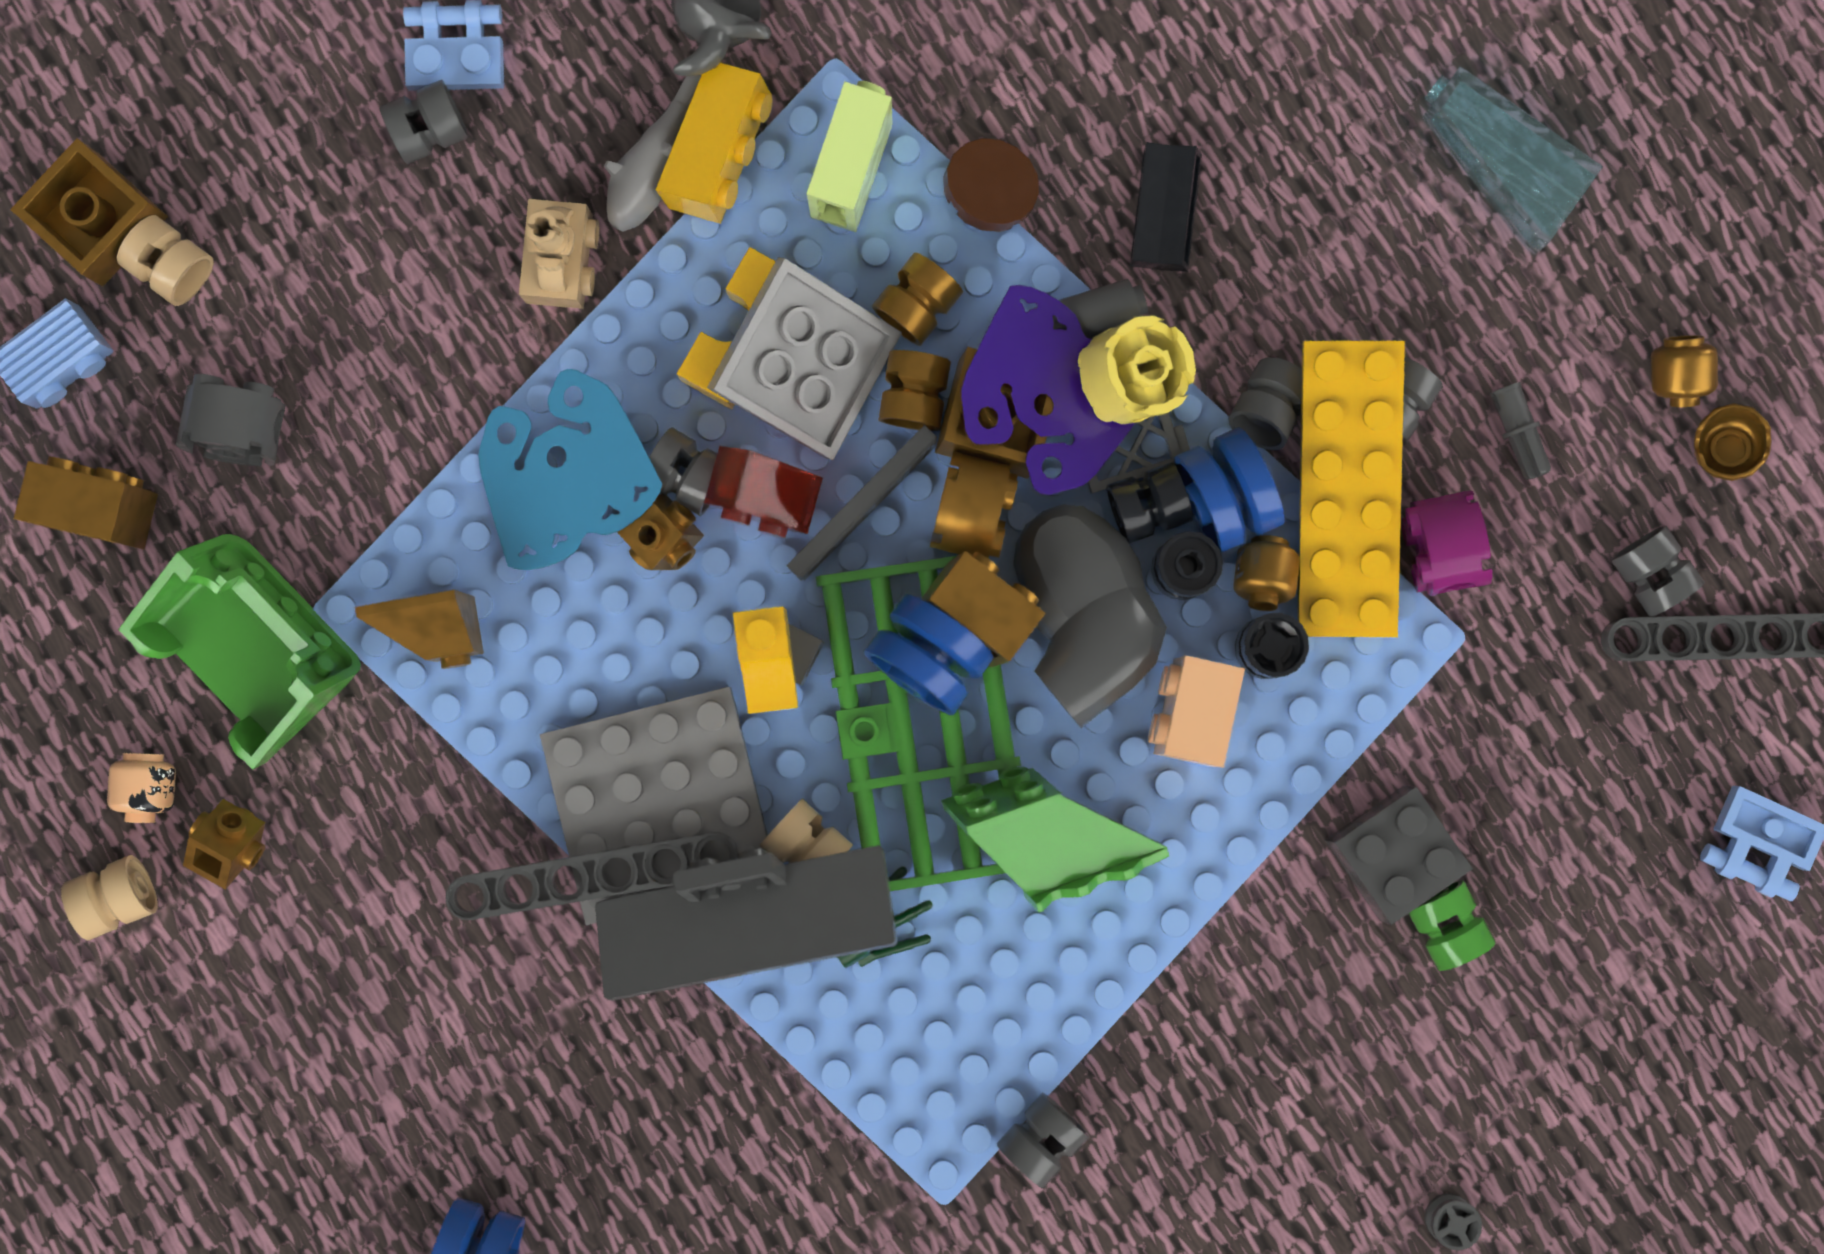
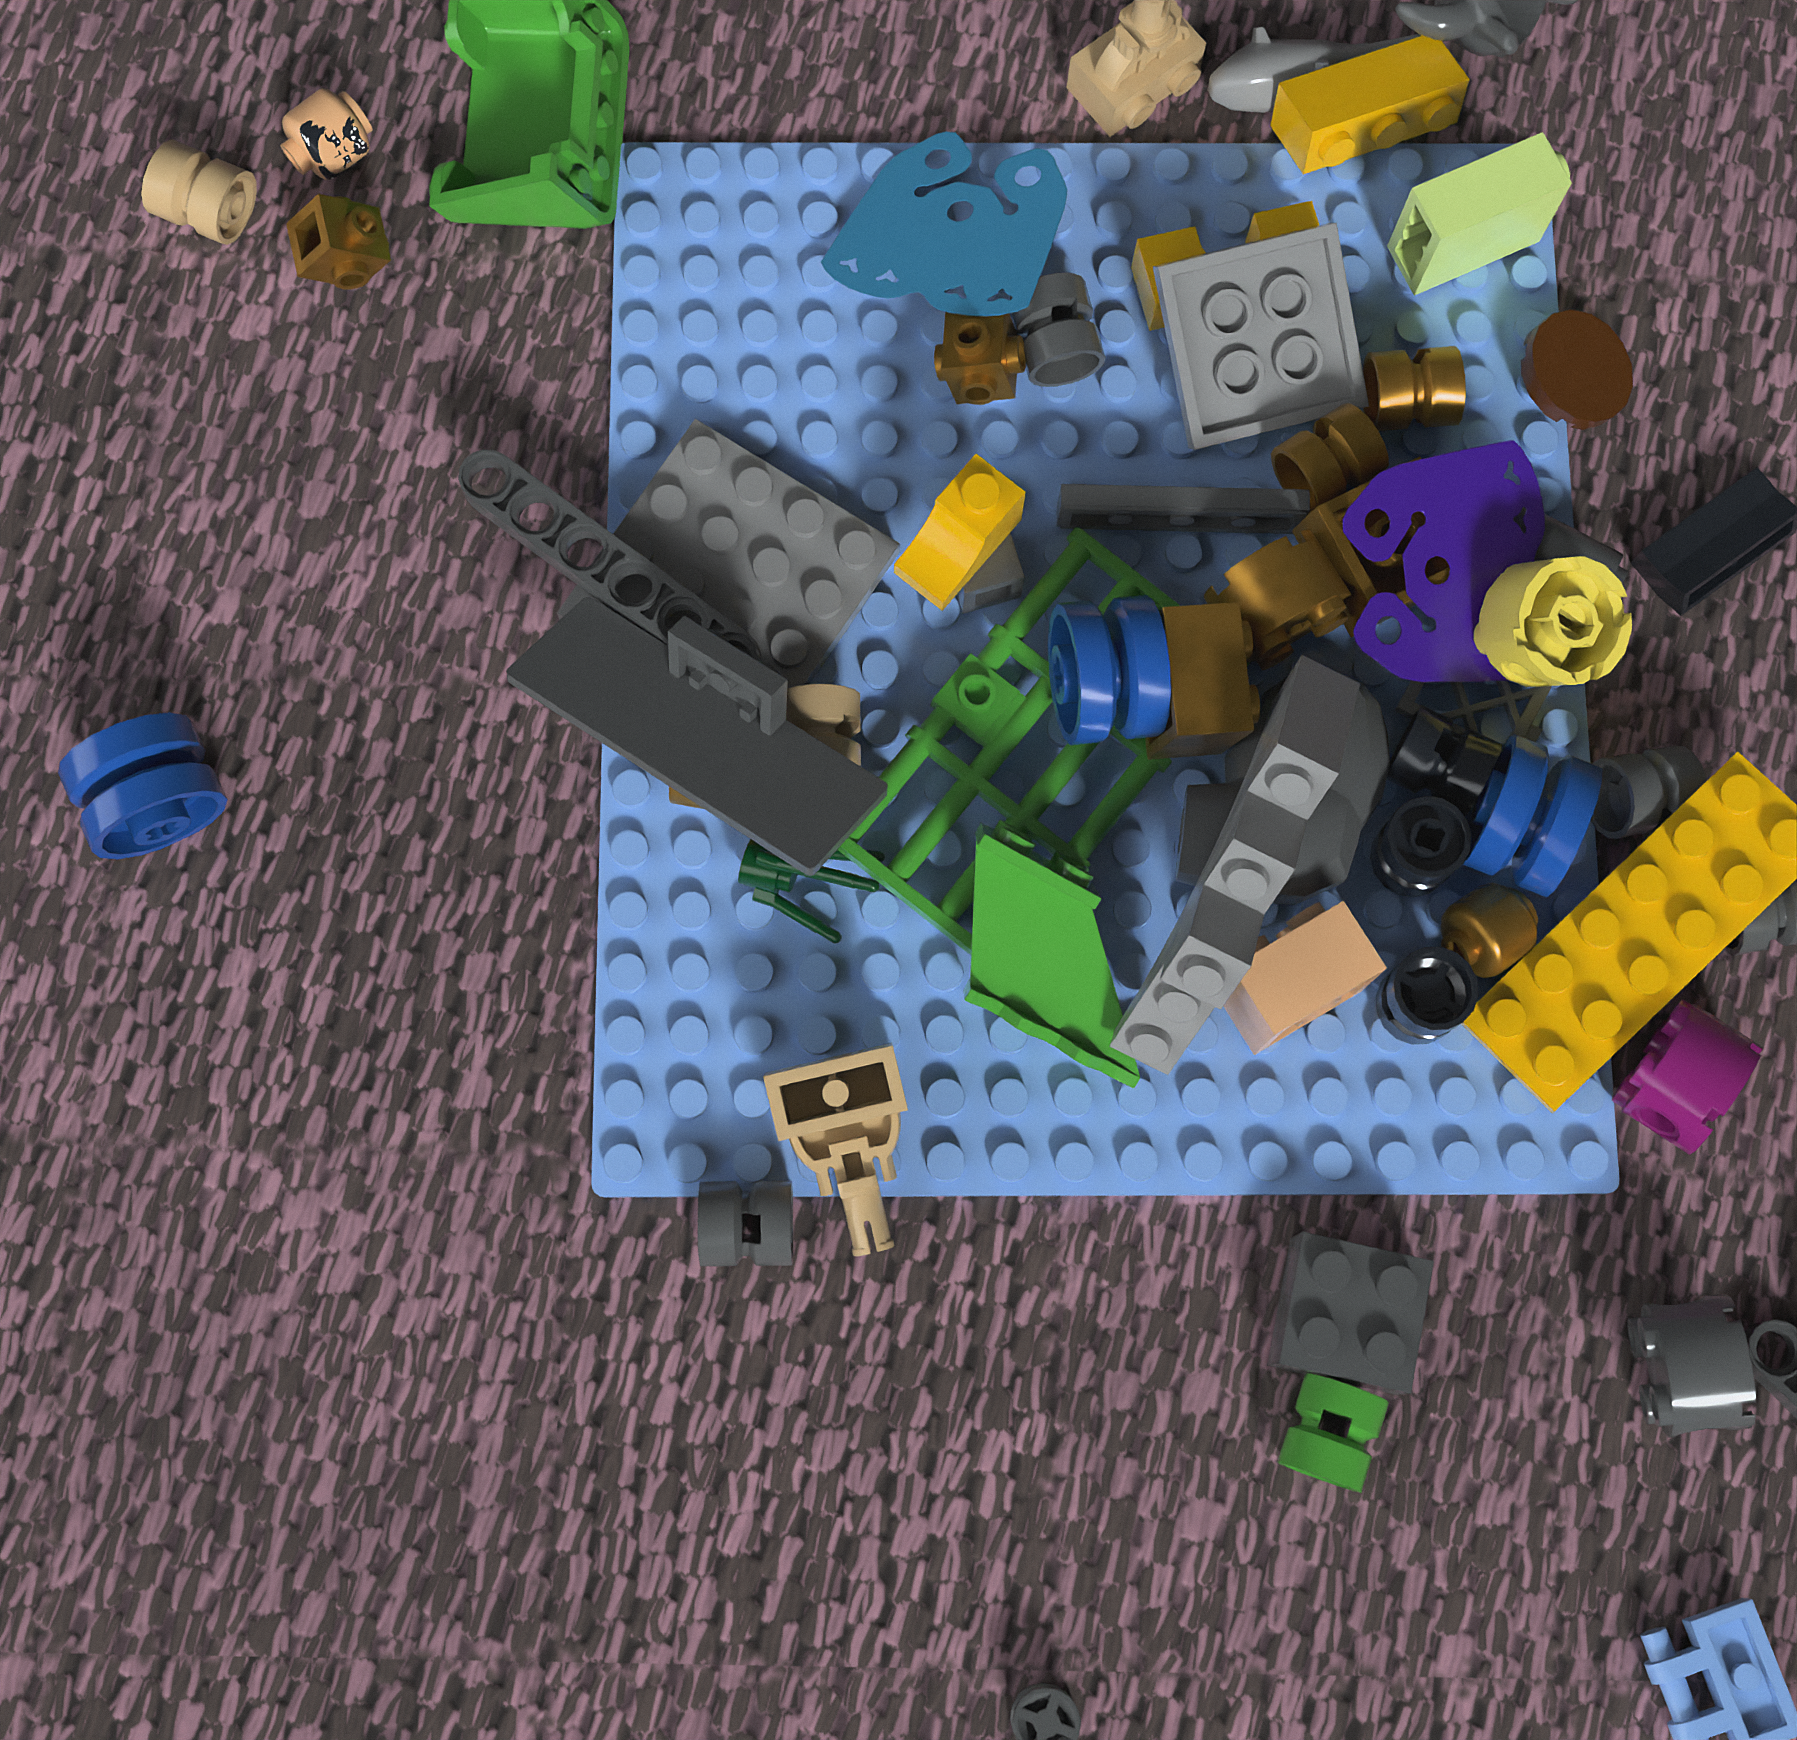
camera: 45 degrees right, 10 degrees down
pearl gold slope [355,590,484,669] -> none
clear red piece [704,446,823,539] -> none
none -> tan brick [763,1043,908,1256]
none -> light grey arch [1109,655,1360,1075]
none -> dark grey brick [1627,1294,1756,1438]

